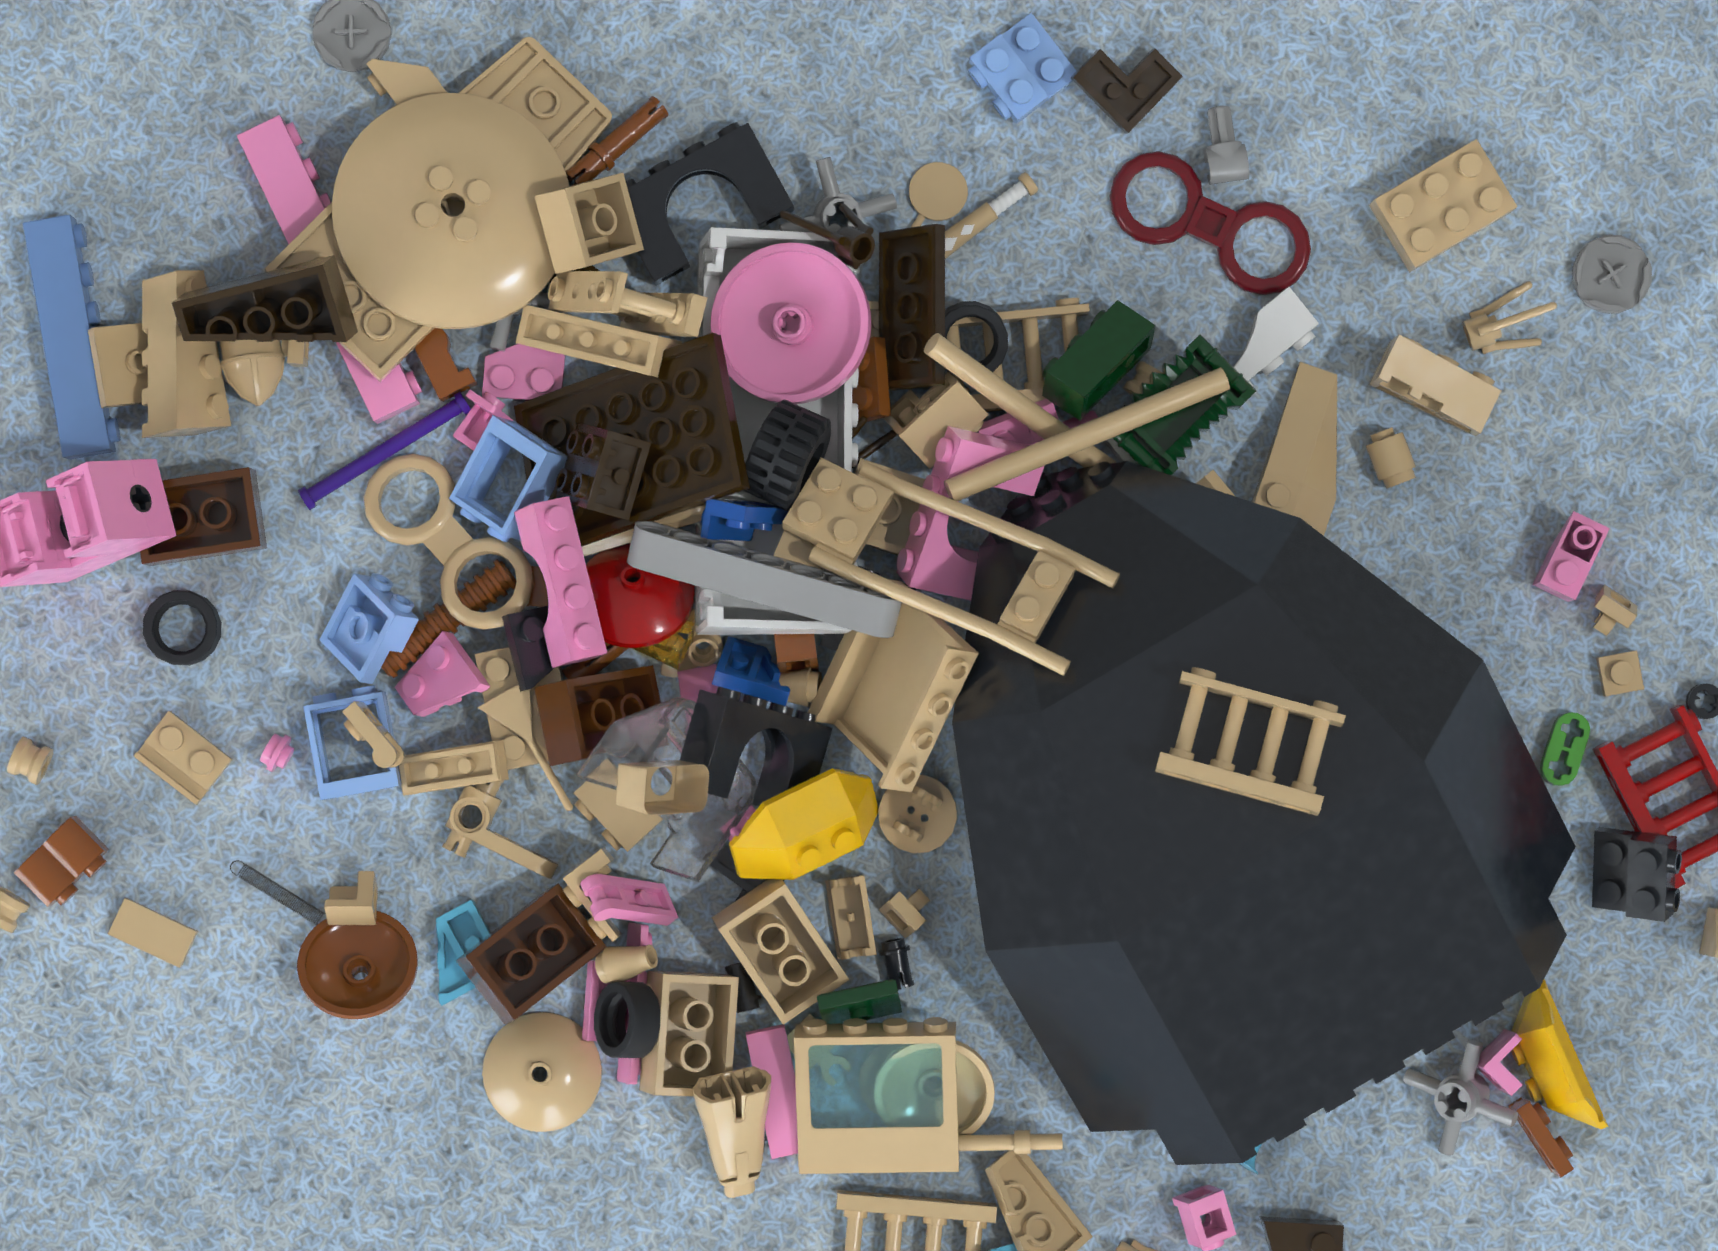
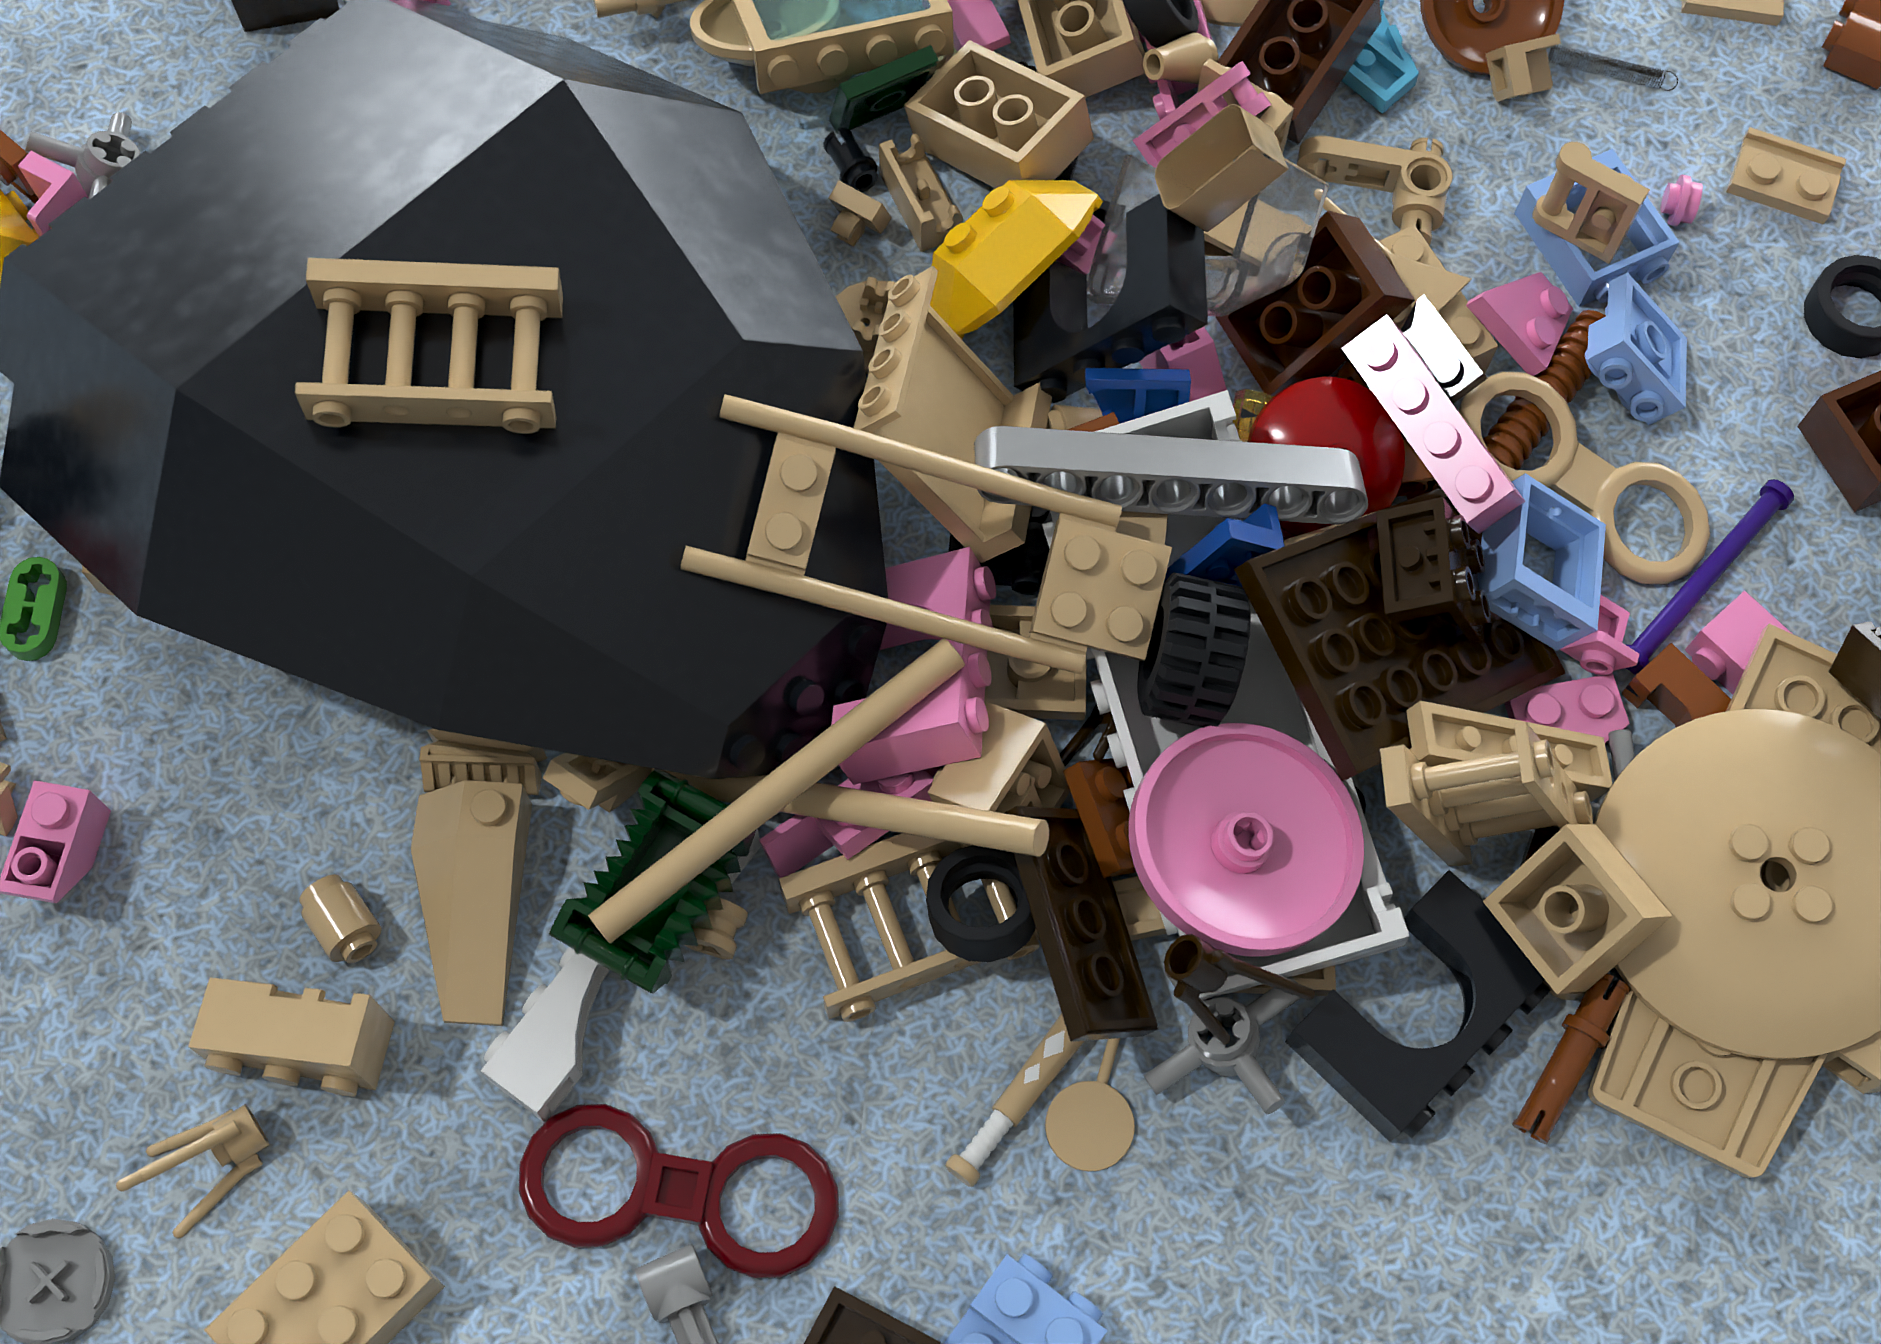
camera: 165 degrees right, 20 degrees down
tan tile [399,740,509,796] -> none
dark green brick [1042,300,1156,421] -> none

